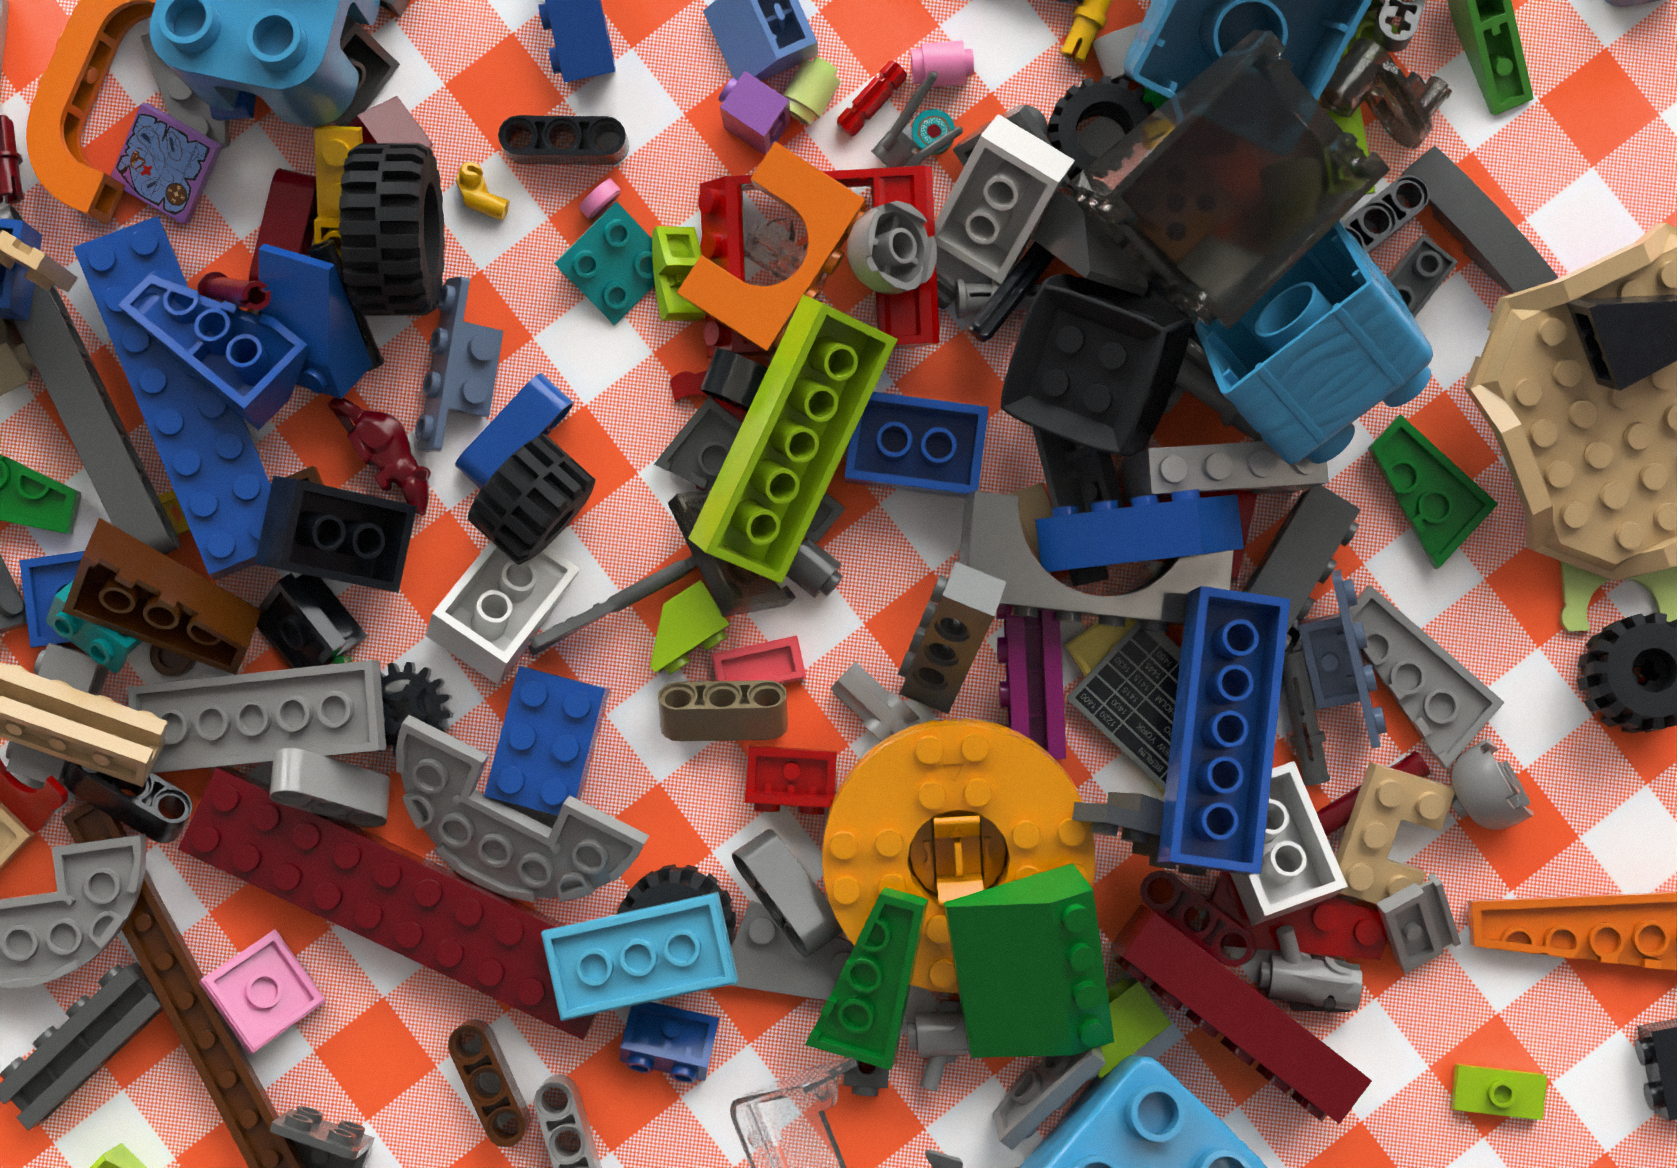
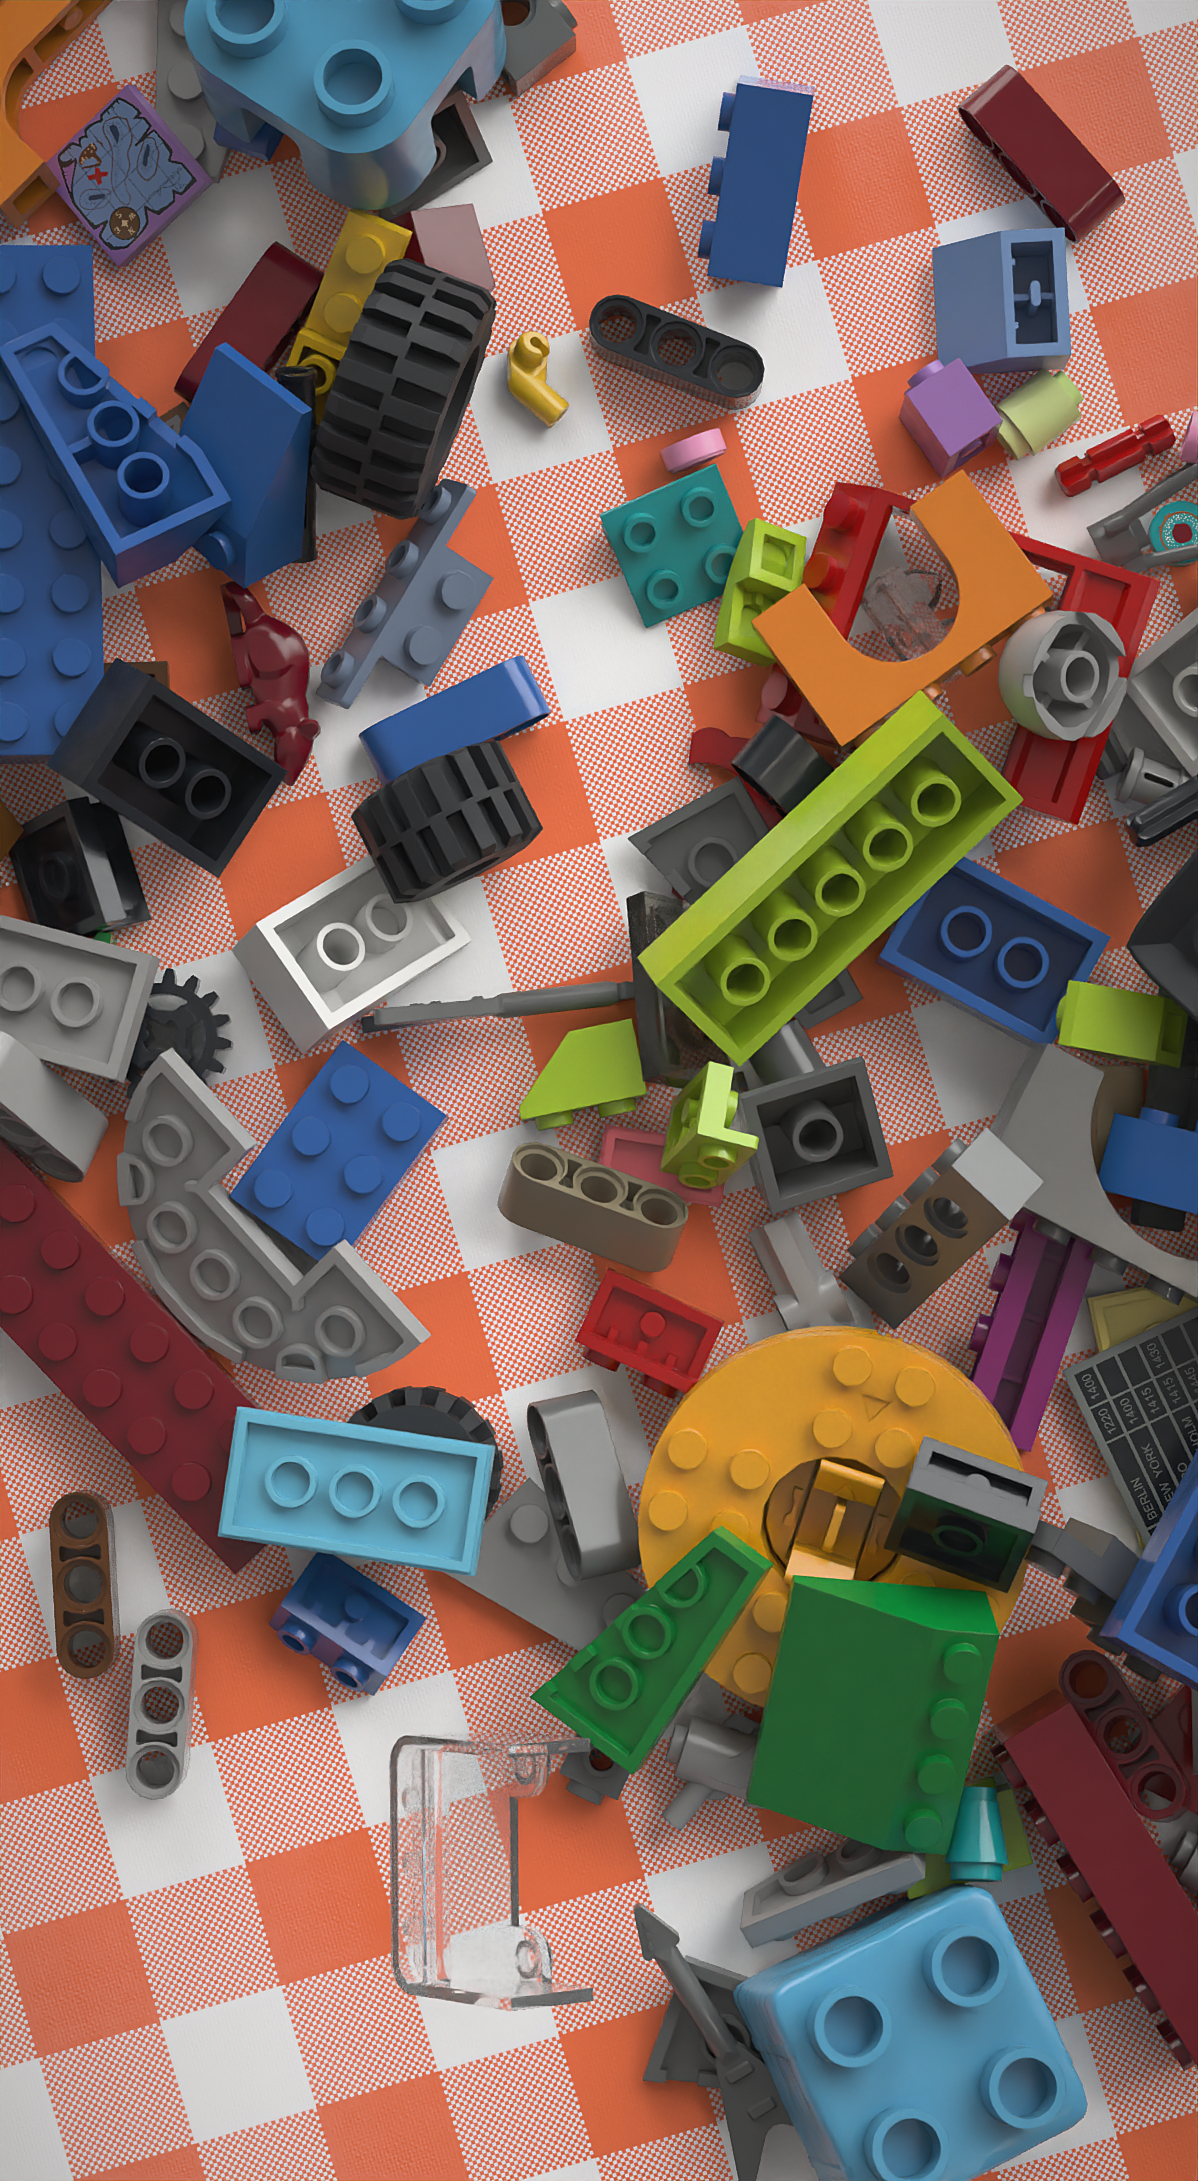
camera: 25 degrees right, 0 degrees up
dark red pin [198,272,271,310] -> none
none -> lime bracket [660,1061,759,1189]
none -> dark grey slope [738,1056,894,1214]
none -> black bracket [883,1436,1049,1594]
none -> teal cone [944,1787,1009,1882]
none -> lime slope [1056,980,1188,1068]

